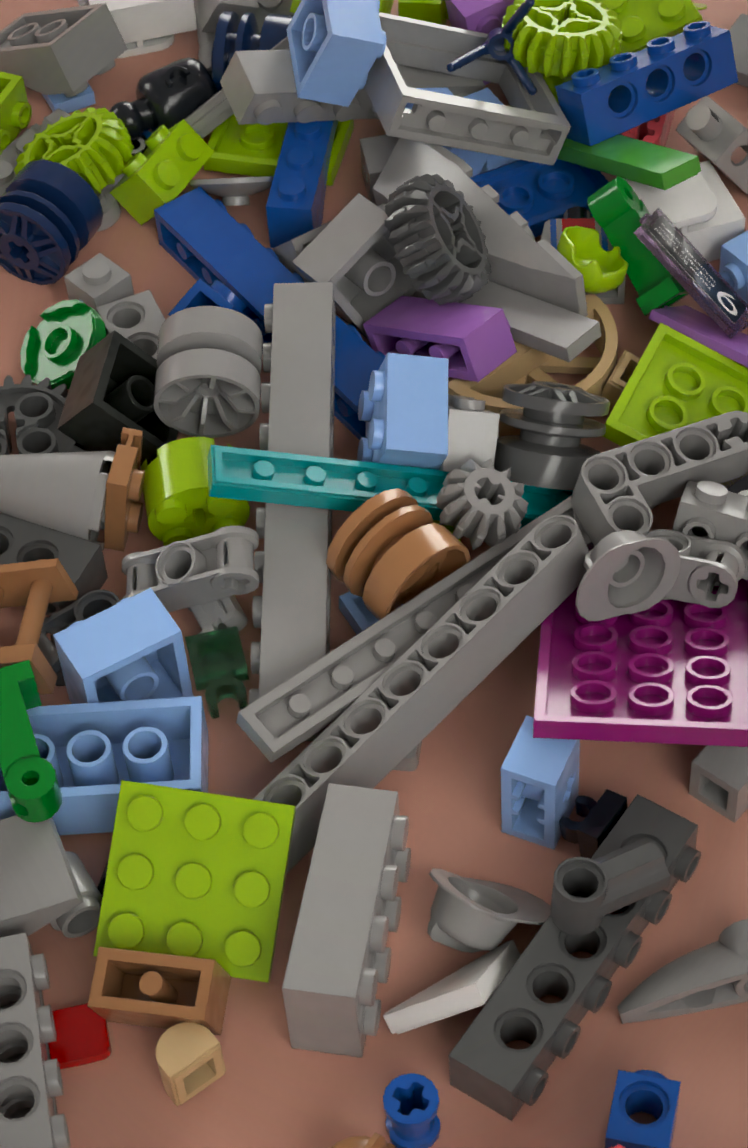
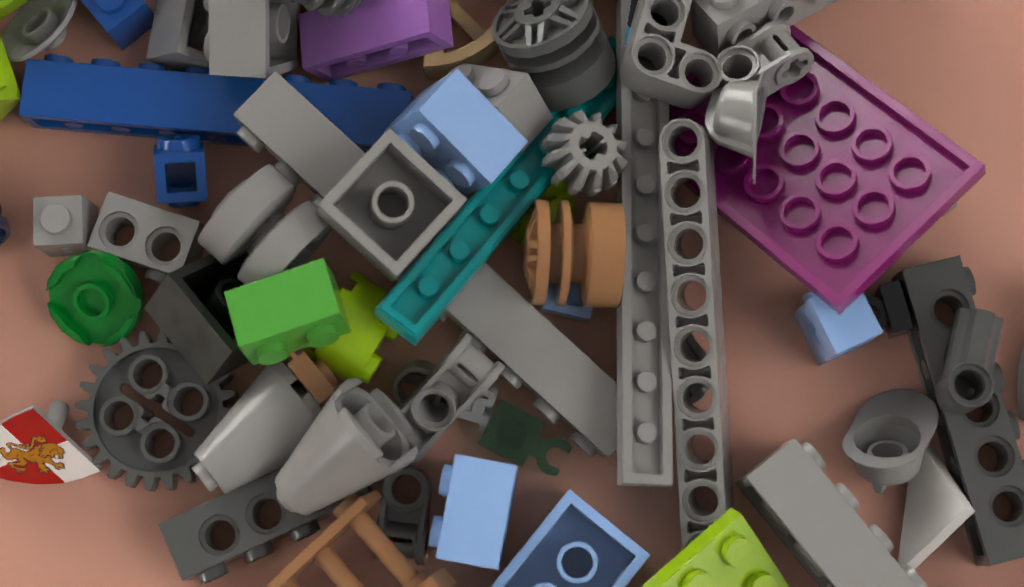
camera: 45 degrees left, 30 degrees up
none -> bright green brick [224,258,352,366]
none -> light grey cone [275,378,418,515]
none -> light grey brick [316,128,468,282]

